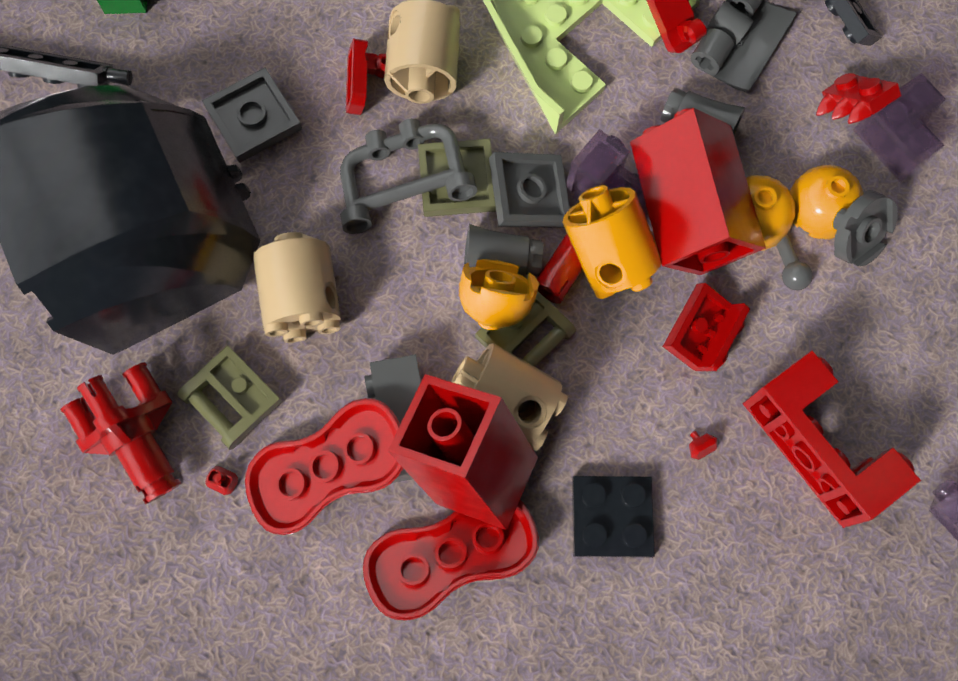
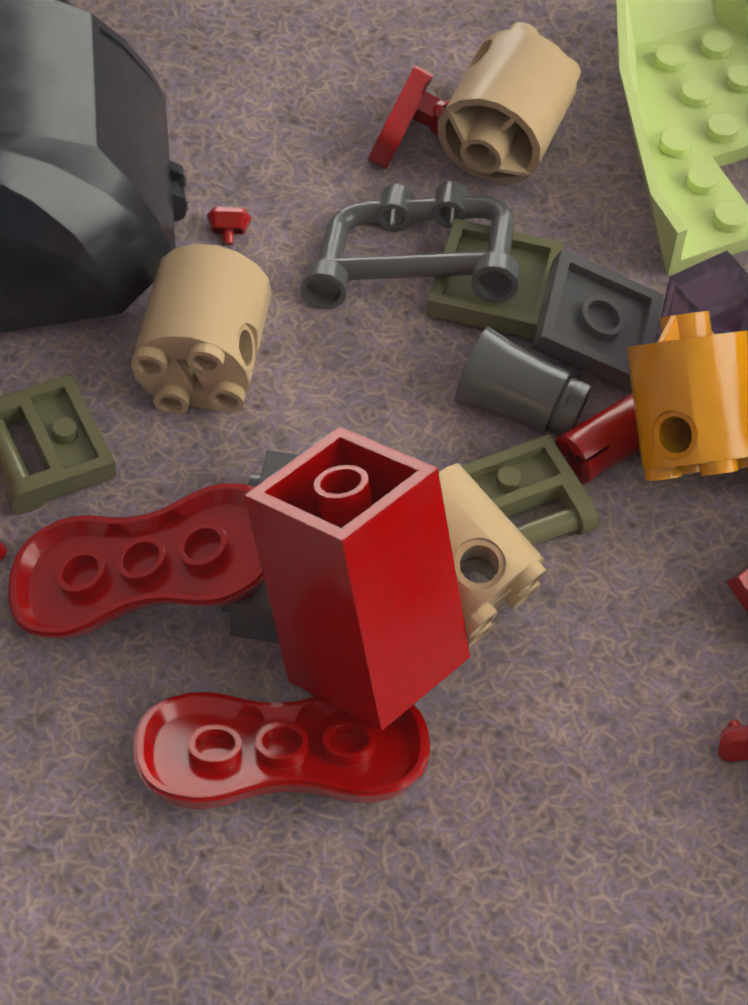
camera: 20 degrees right, 20 degrees down
dark grey plate [202,67,302,163] -> none
light orange cylinder [459,259,539,330] -> none
black plate [572,476,655,558] -> none
none -> red rock [206,207,251,245]

